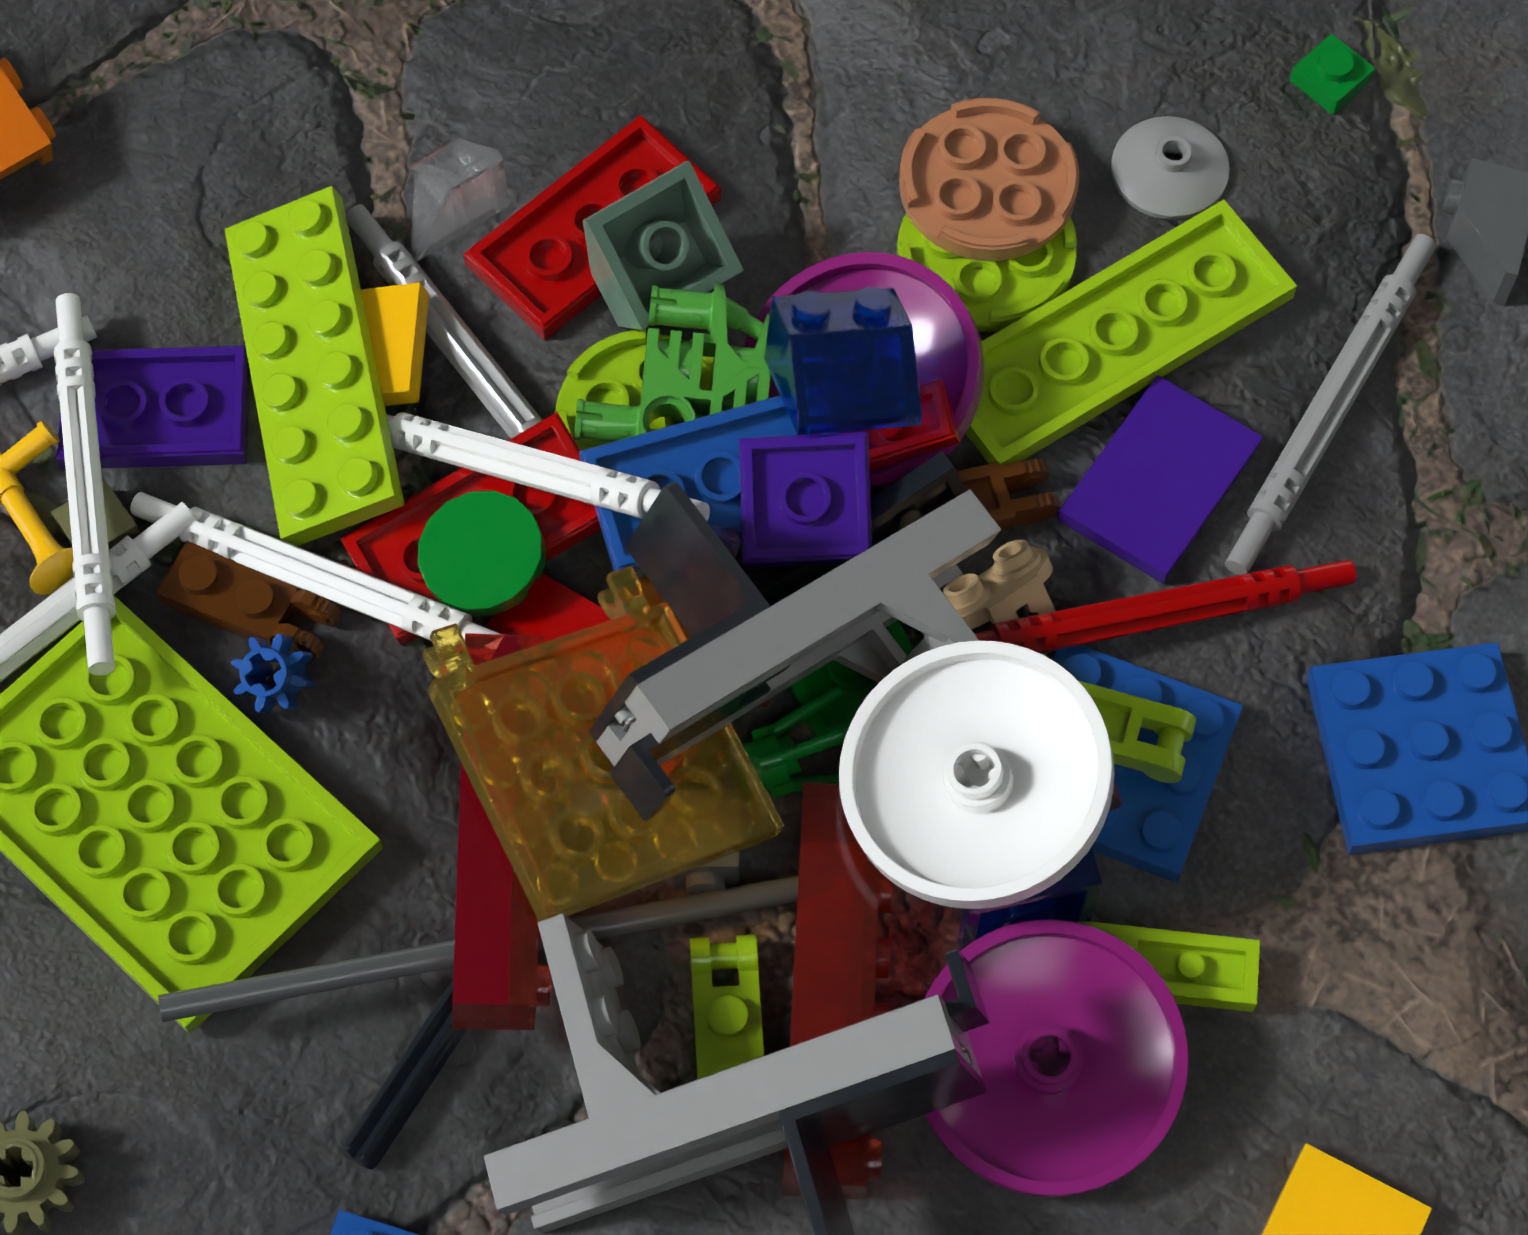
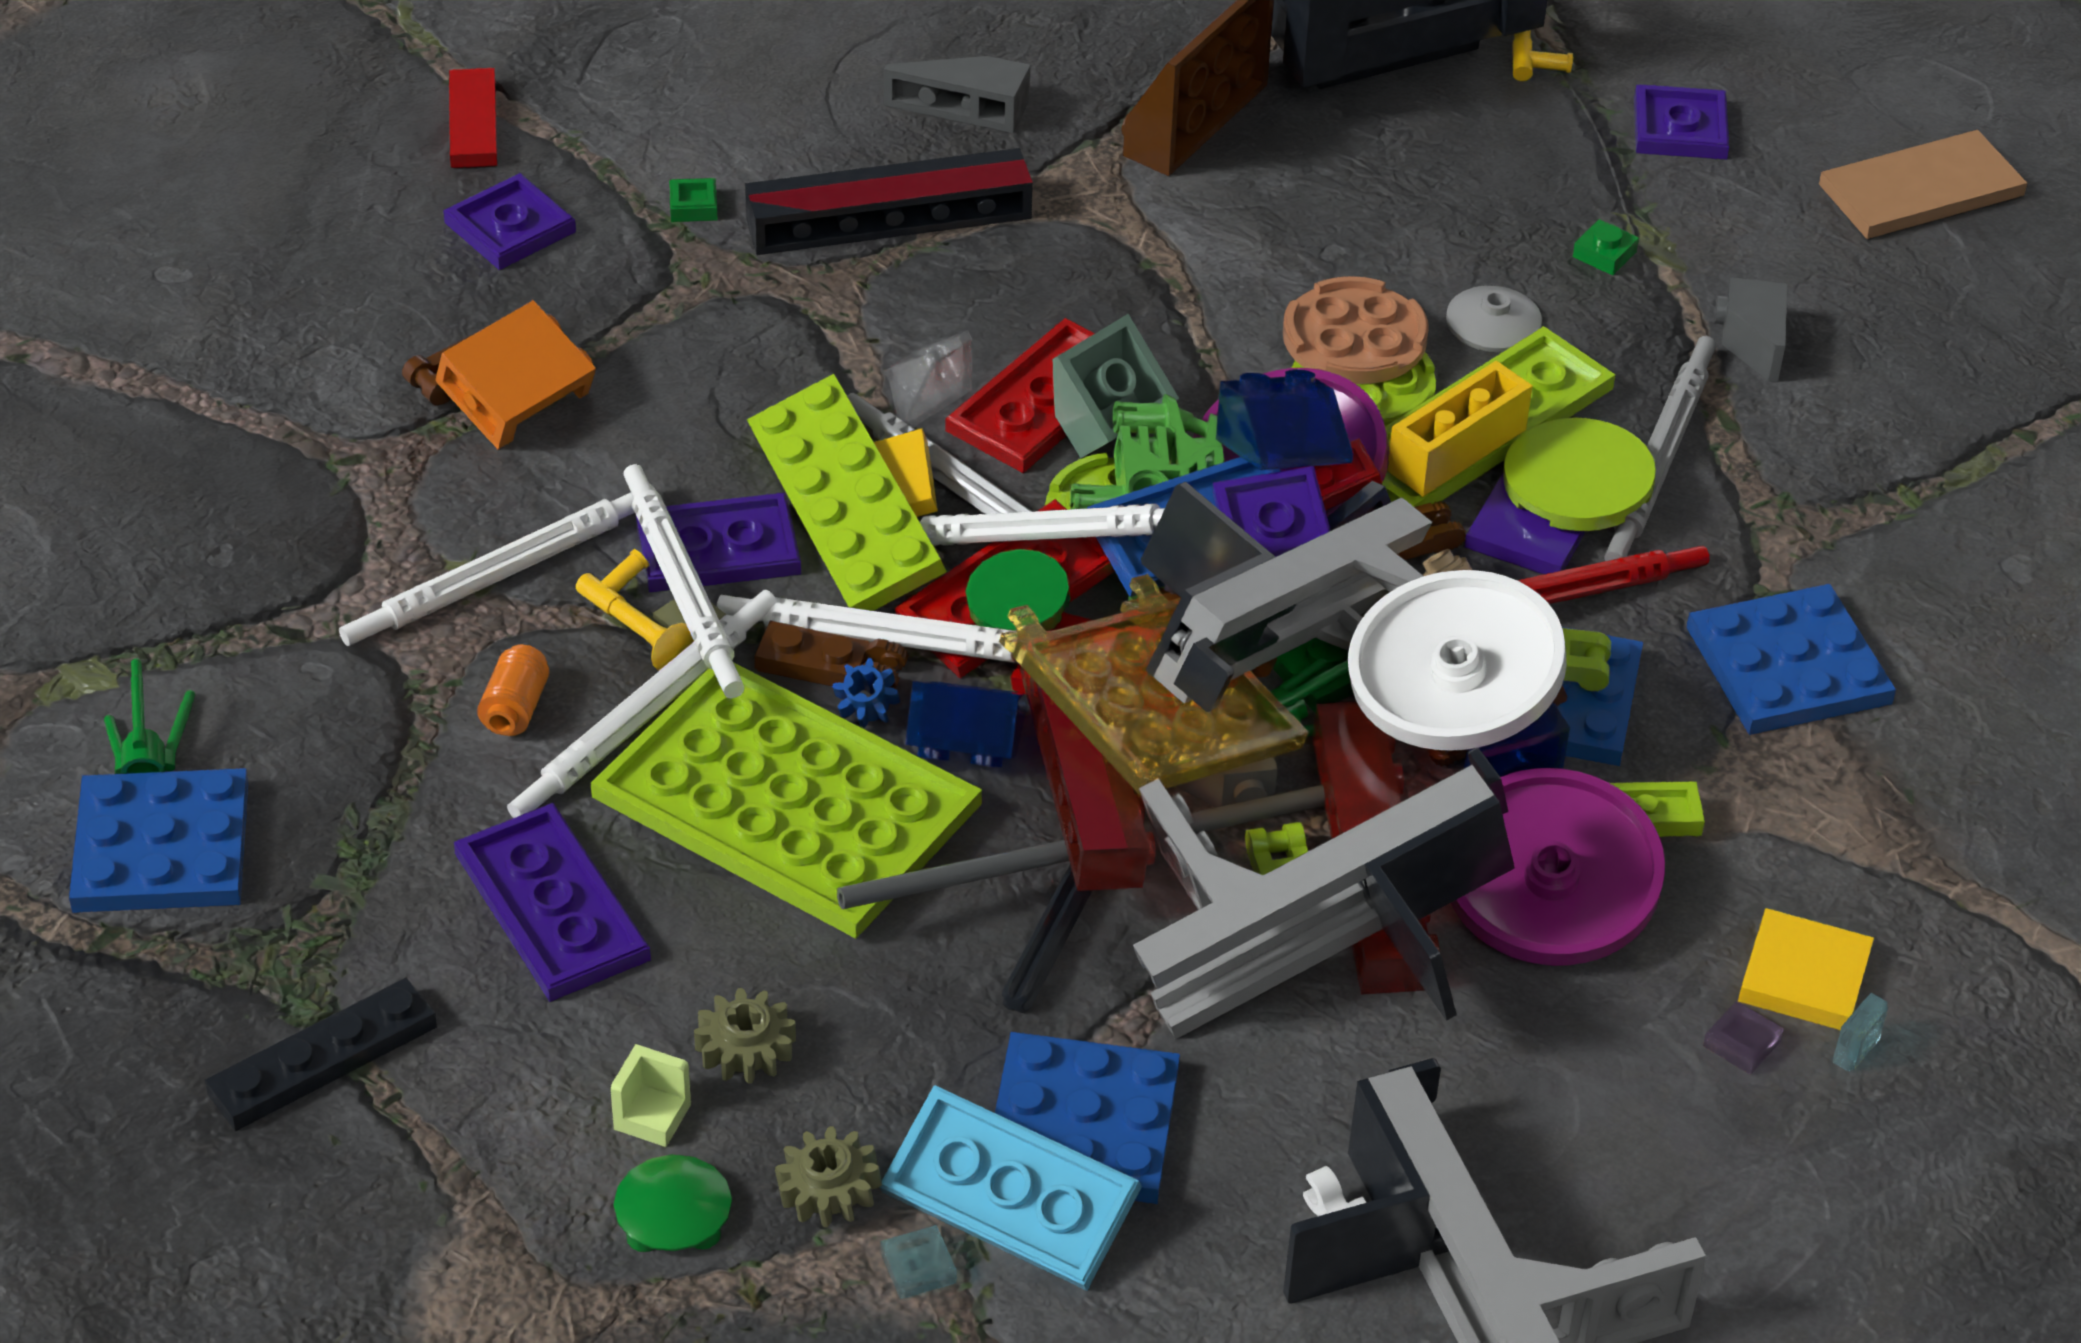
camera: 10 degrees left, 20 degrees down
none -> clear blue slope [905,680,1029,767]
none -> yellow brick [1387,360,1533,497]
none -> lime tile [1503,418,1656,531]

